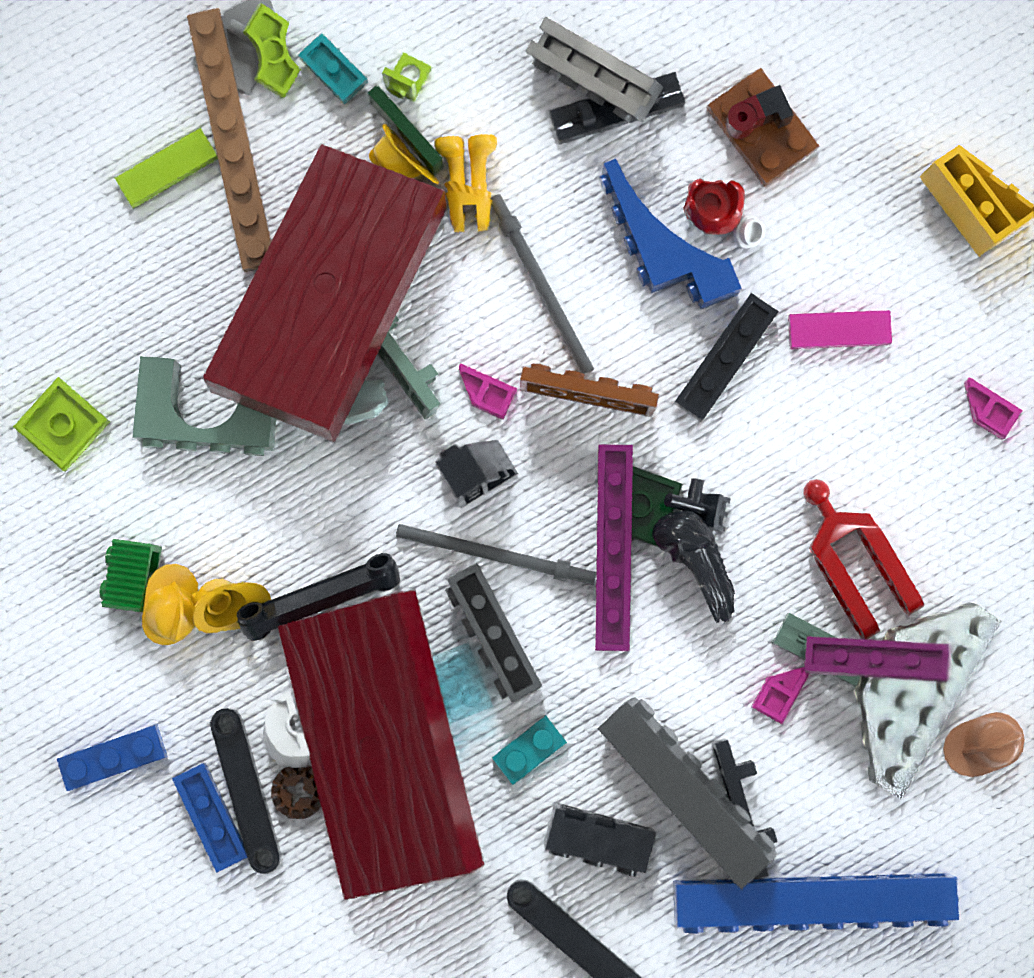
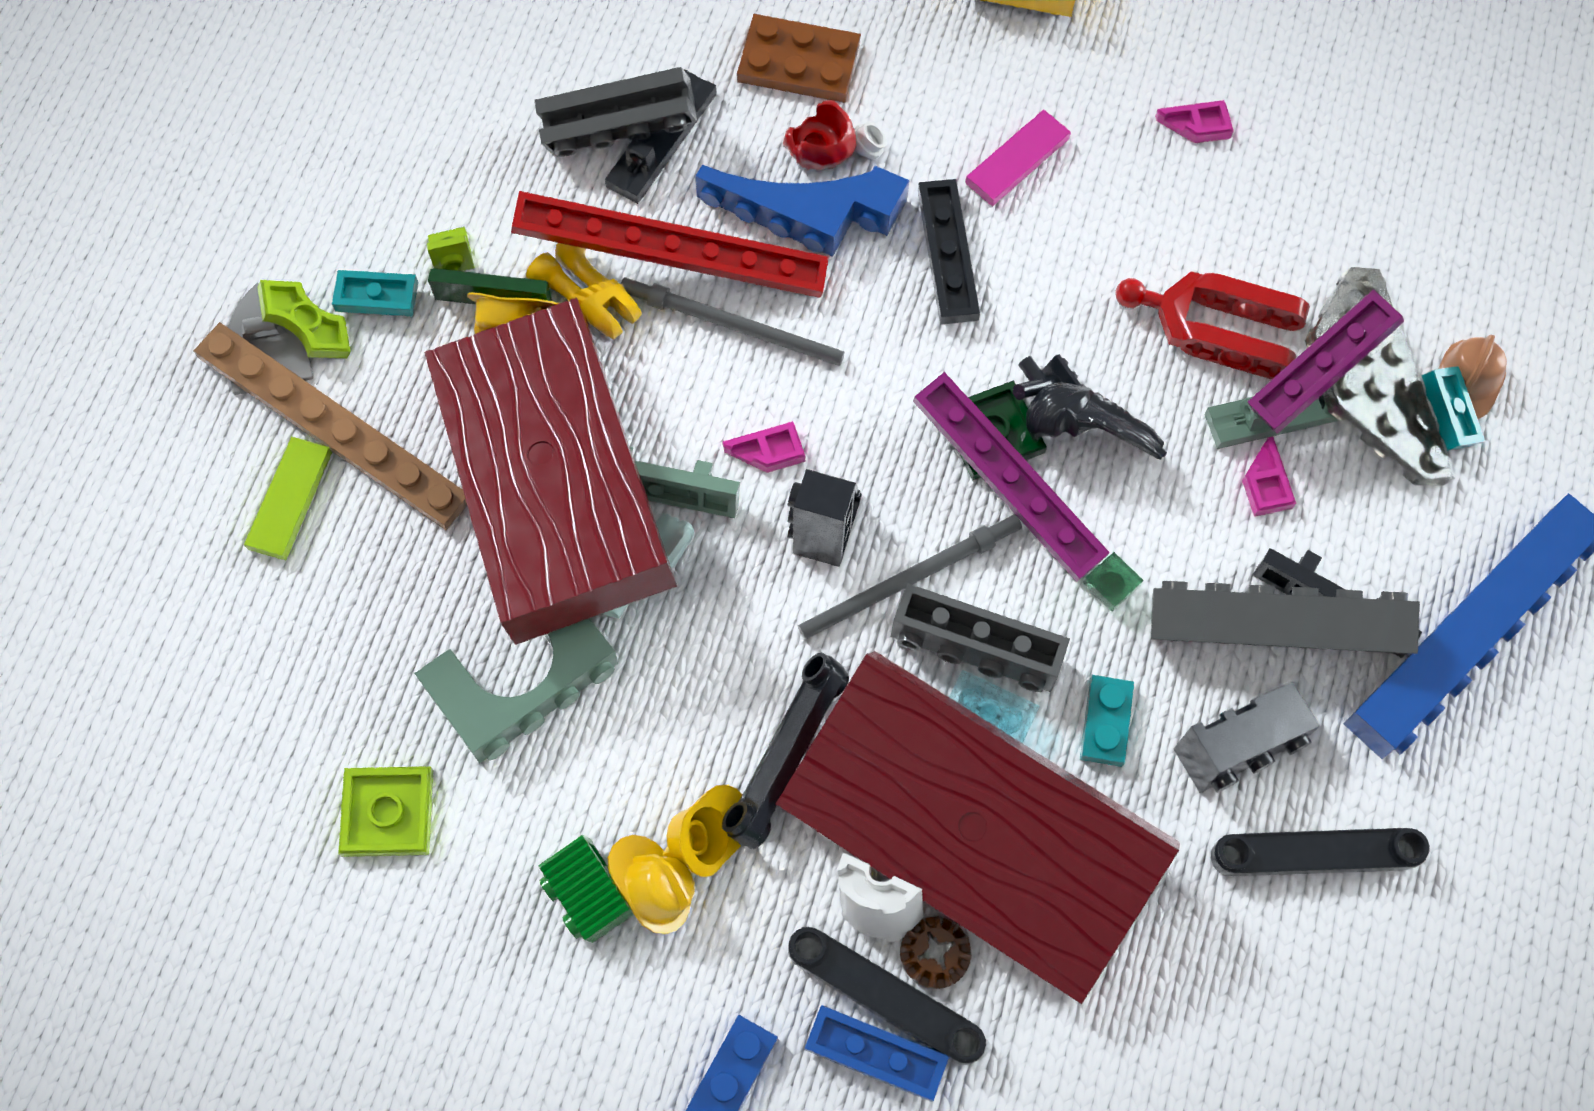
camera: 45 degrees left, 15 degrees down
dark orange plate [520,363,659,417] -> none
leg [725,85,794,139] -> none
none -> red plate [511,191,829,298]
none -> clear green plate [1082,552,1144,612]
none -> teal plate [1421,366,1485,451]

